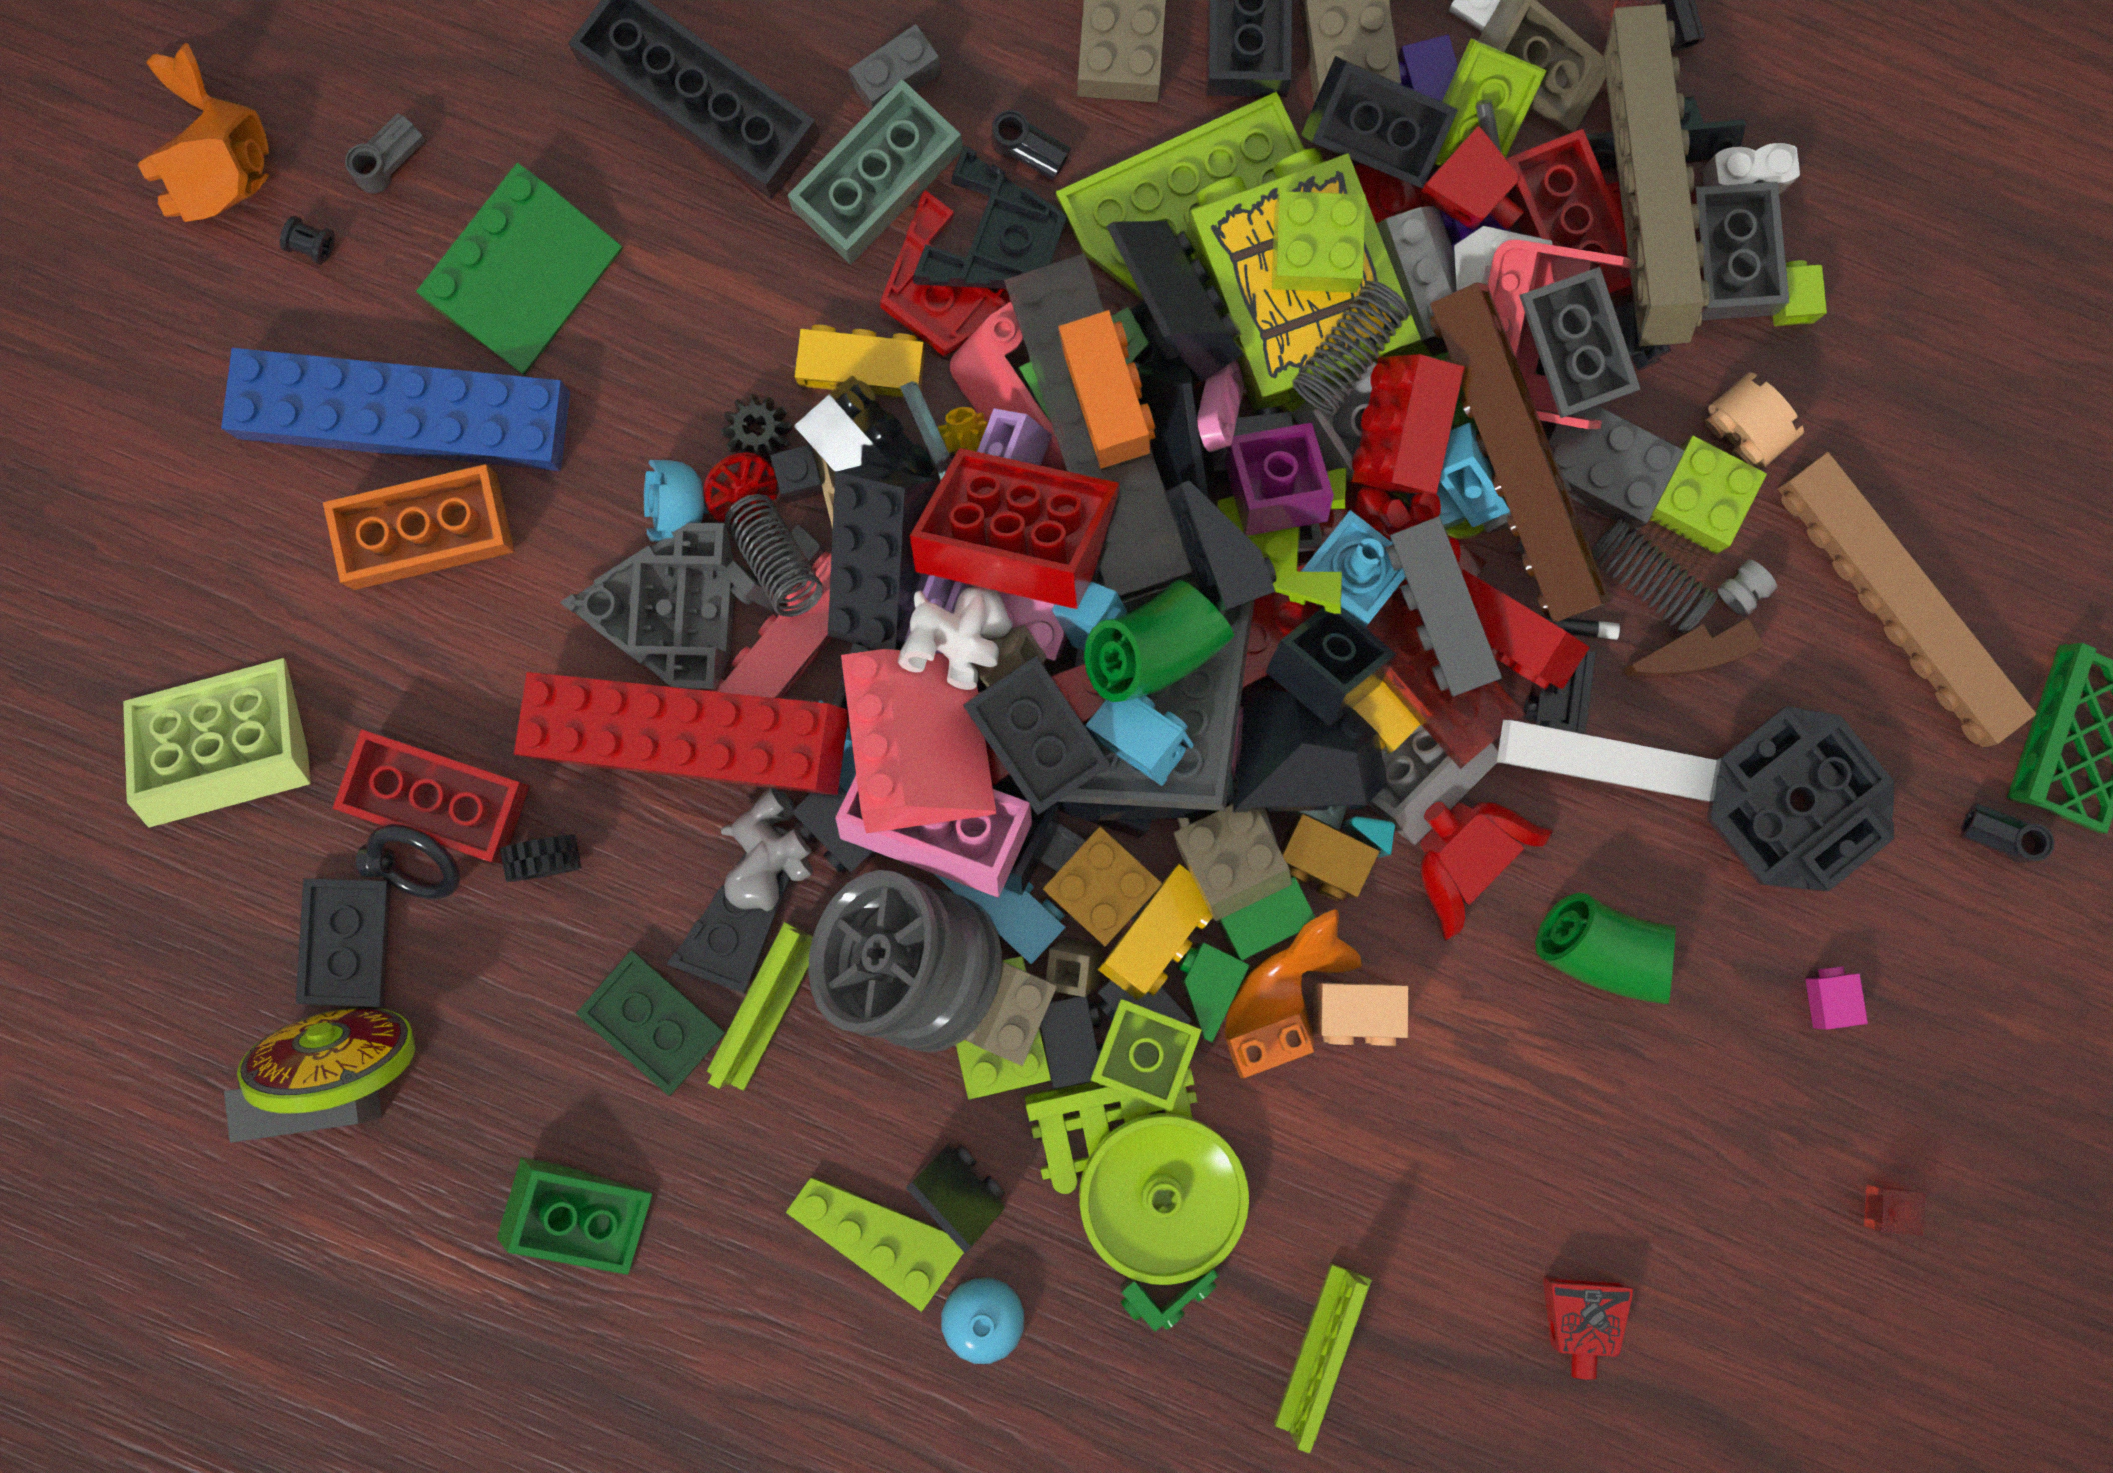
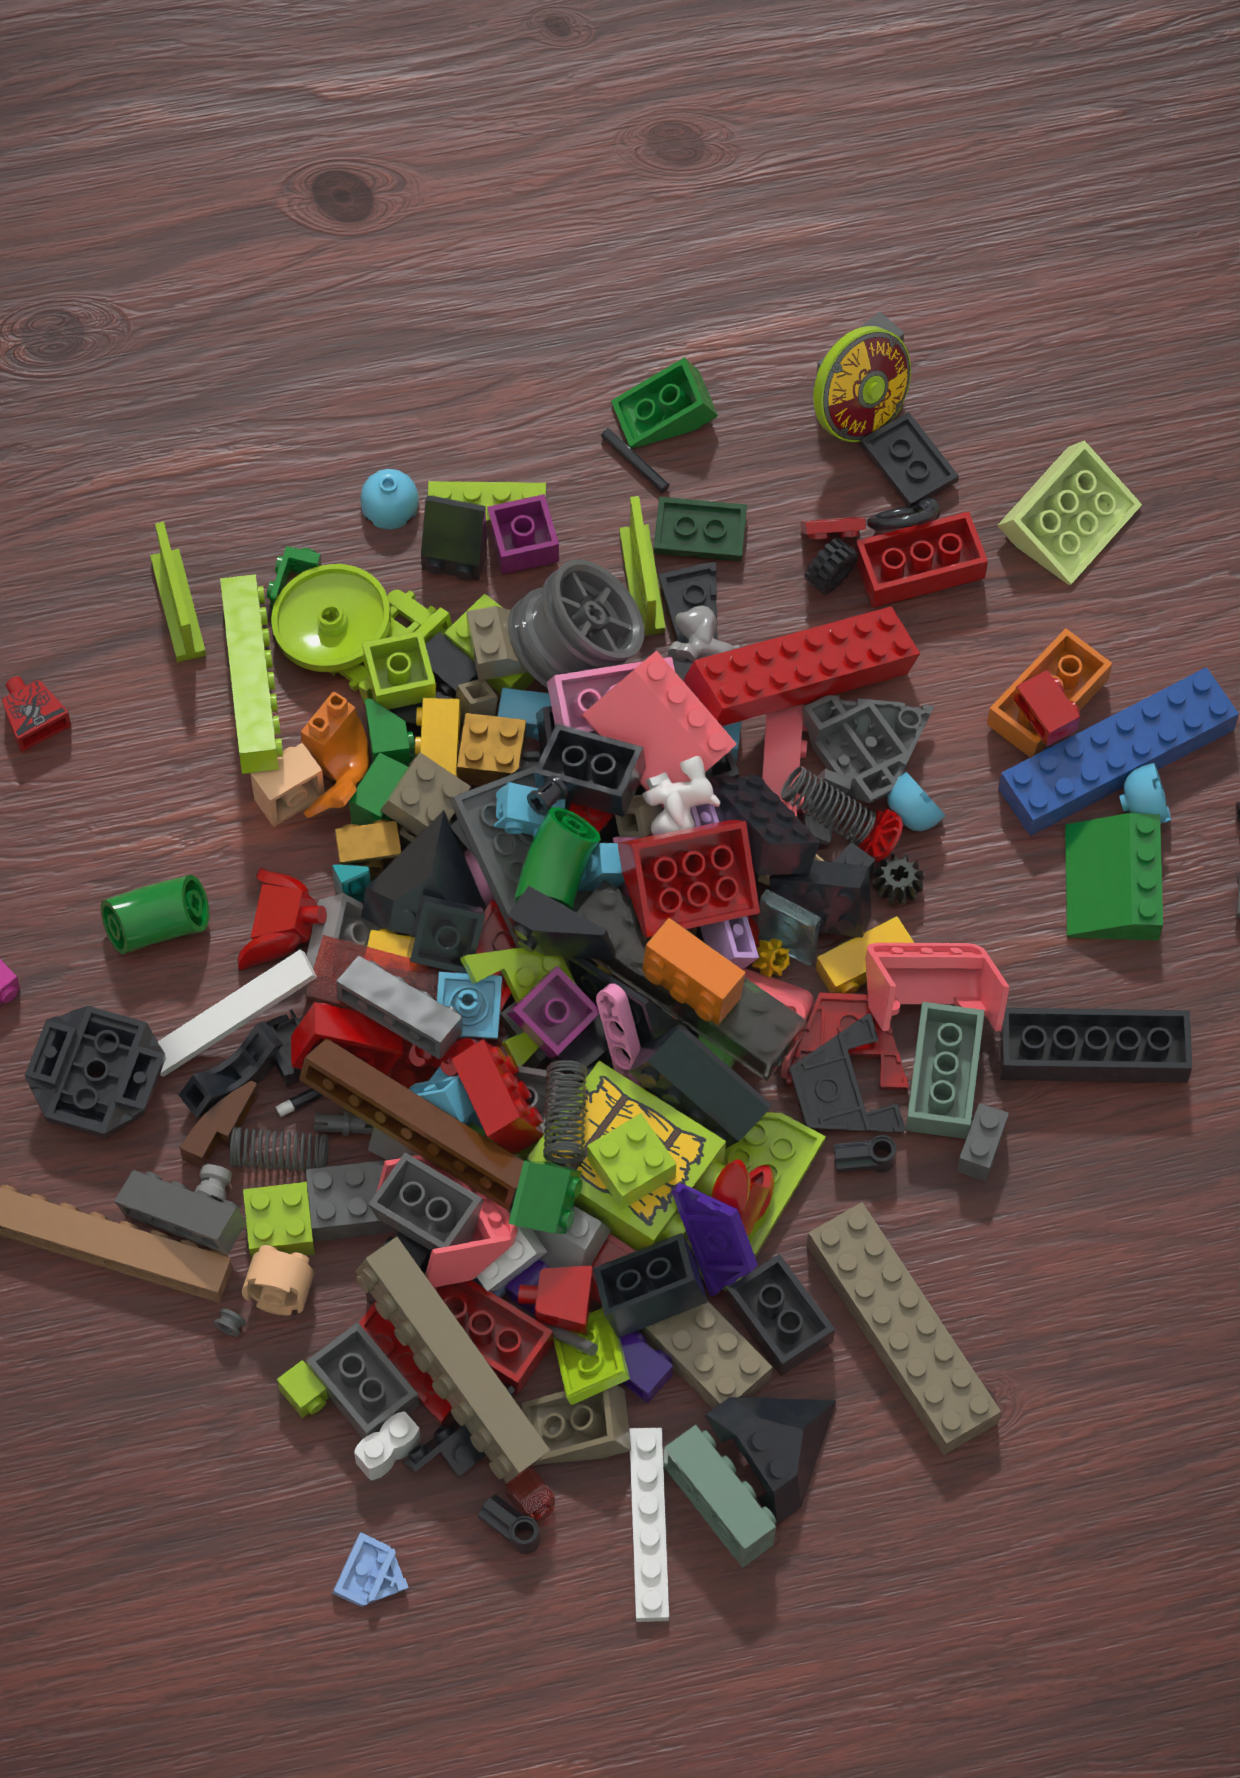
camera: 145 degrees right, 20 degrees down
none -> dark grey brick [114,1170,247,1255]
none -> black arch [178,1022,283,1118]
none -> dark grey bush [213,1308,246,1337]
none -> lime brick [220,574,283,774]
none -> light blue slope [332,1532,409,1607]
none -> magenta brick [487,494,559,574]
none -> green slope [508,1160,582,1234]
none -> black bush [527,775,568,816]
none -> black bar [601,428,670,493]
none -> dark purple wing [671,1183,758,1296]
none -> red torso [711,1159,774,1236]
none -> red plate [800,517,866,539]
none -> coral windscreen [865,943,1010,1031]
none -> red brick [1014,670,1081,747]
none -> medium azure cylinder [1119,763,1171,824]

